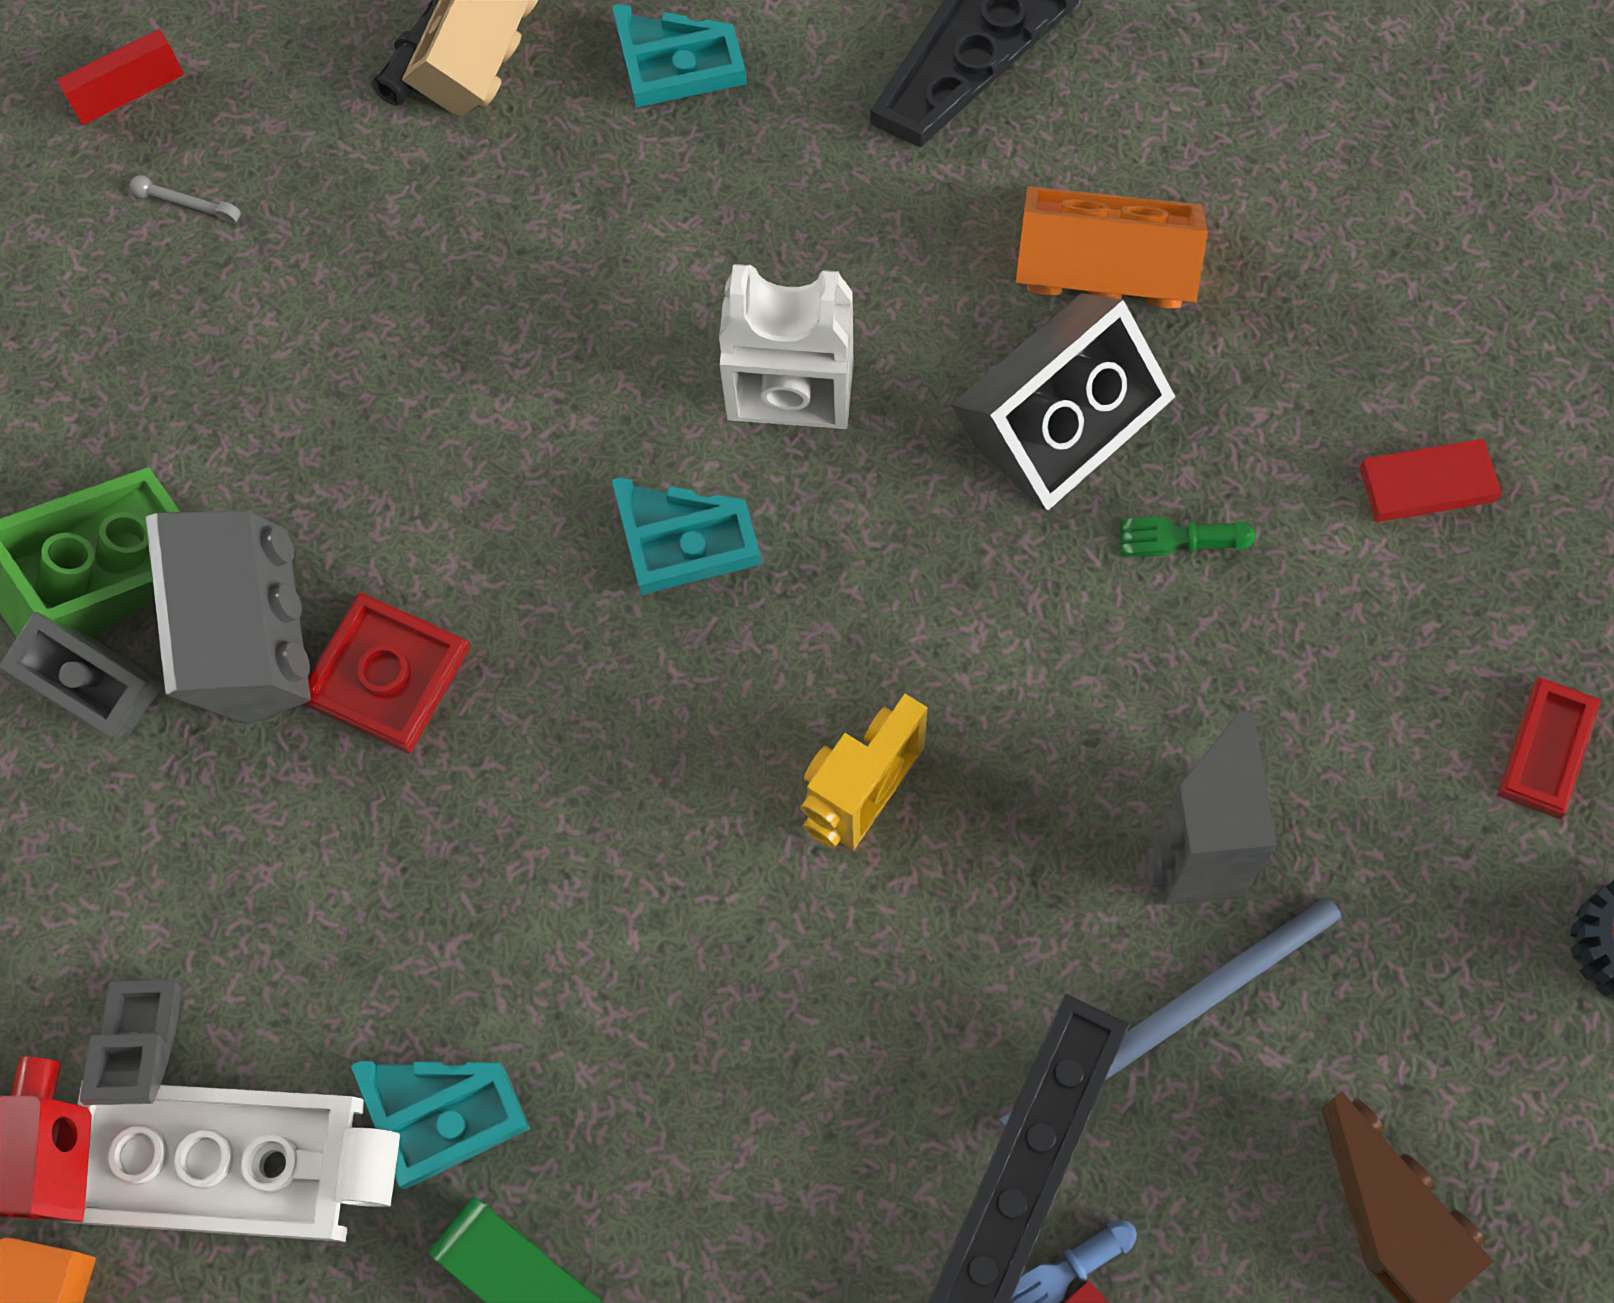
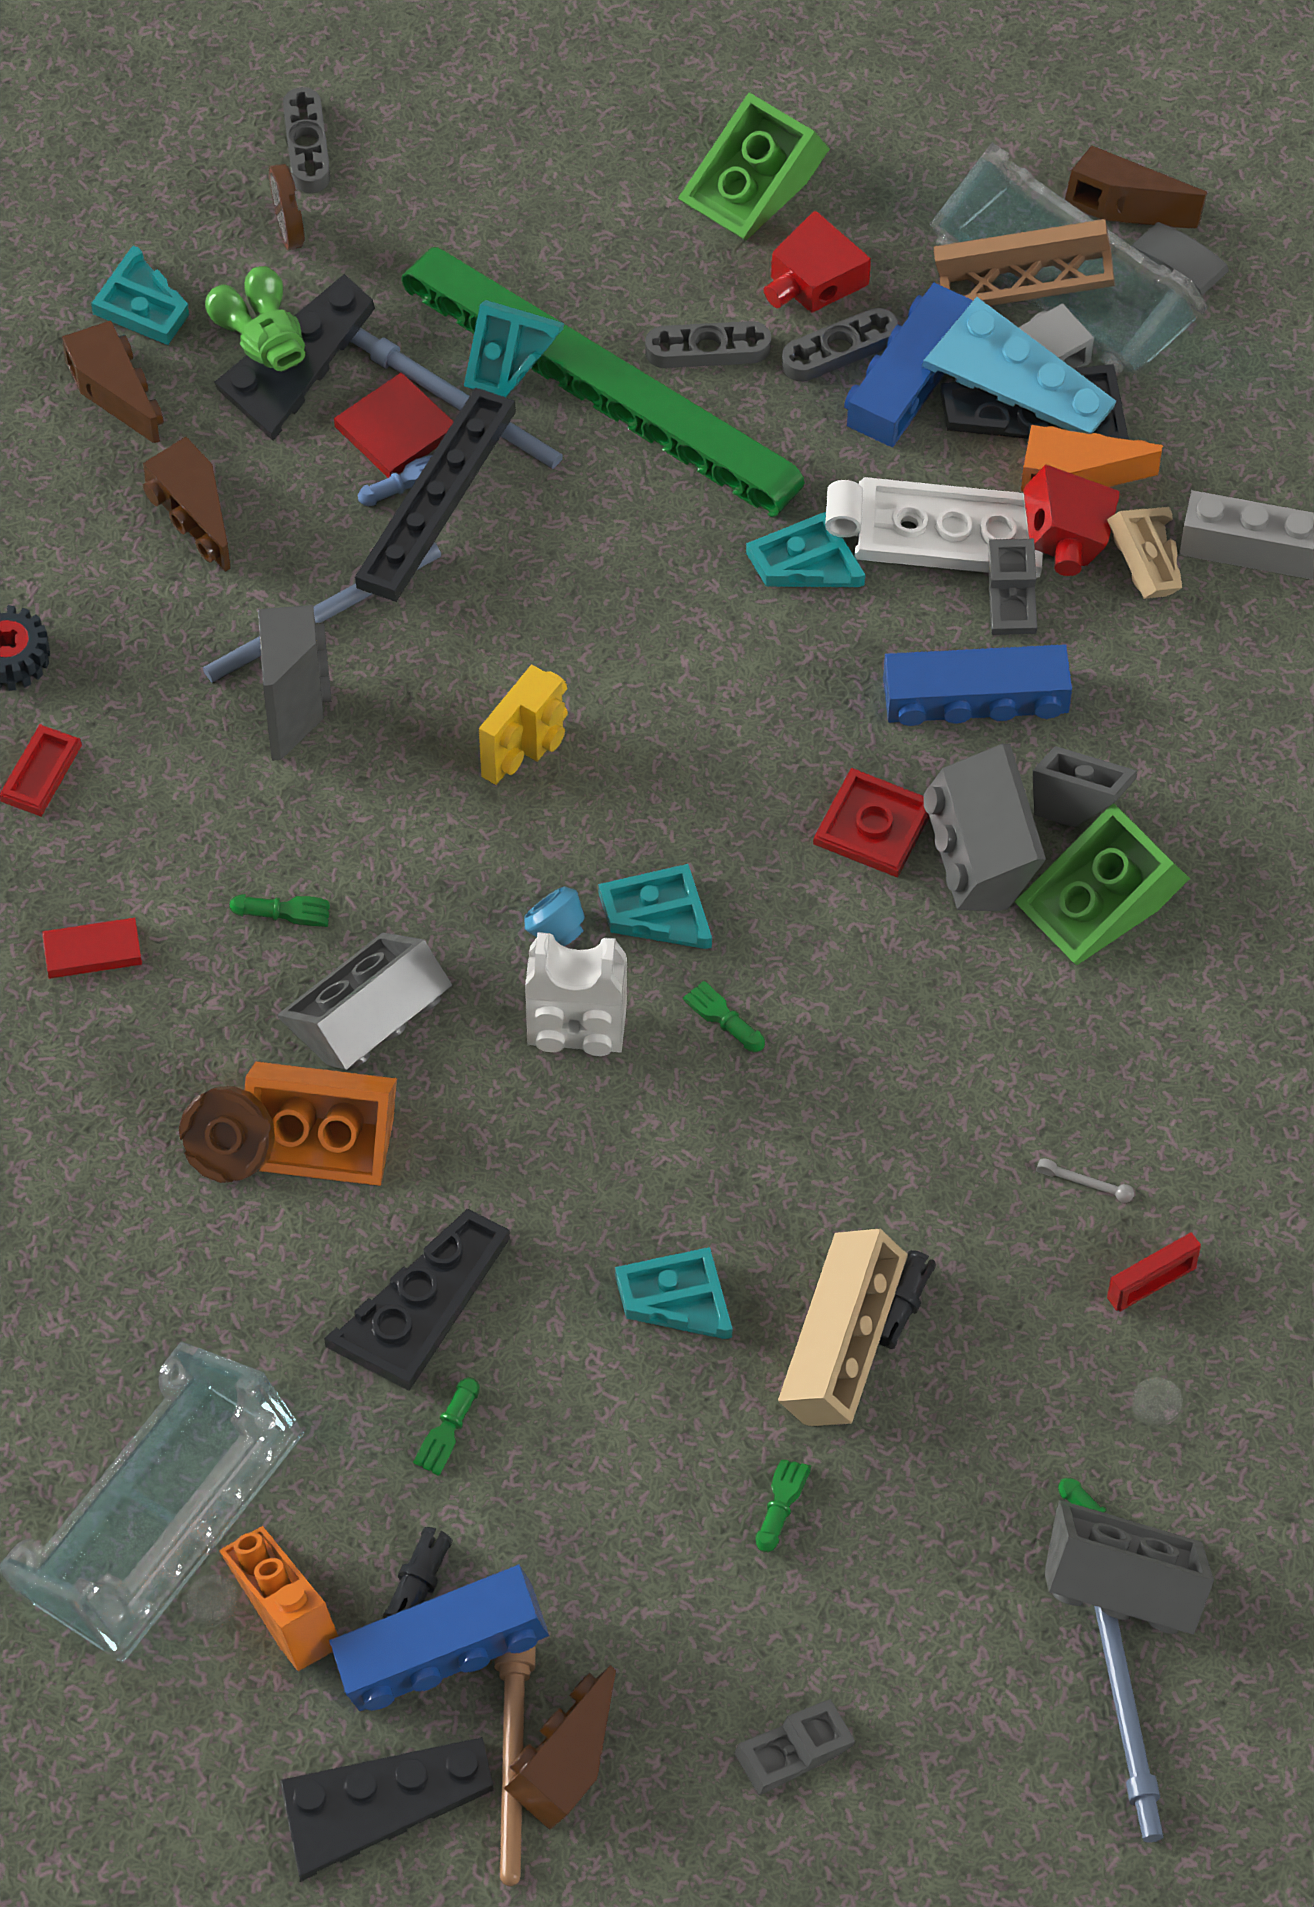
camera: 175 degrees right, 10 degrees down
none -> reddish brown tile [179,1086,275,1183]
none -> dark azure cone [524,886,585,946]
none -> green piece [683,981,765,1053]
none -> blue brick [883,644,1072,726]

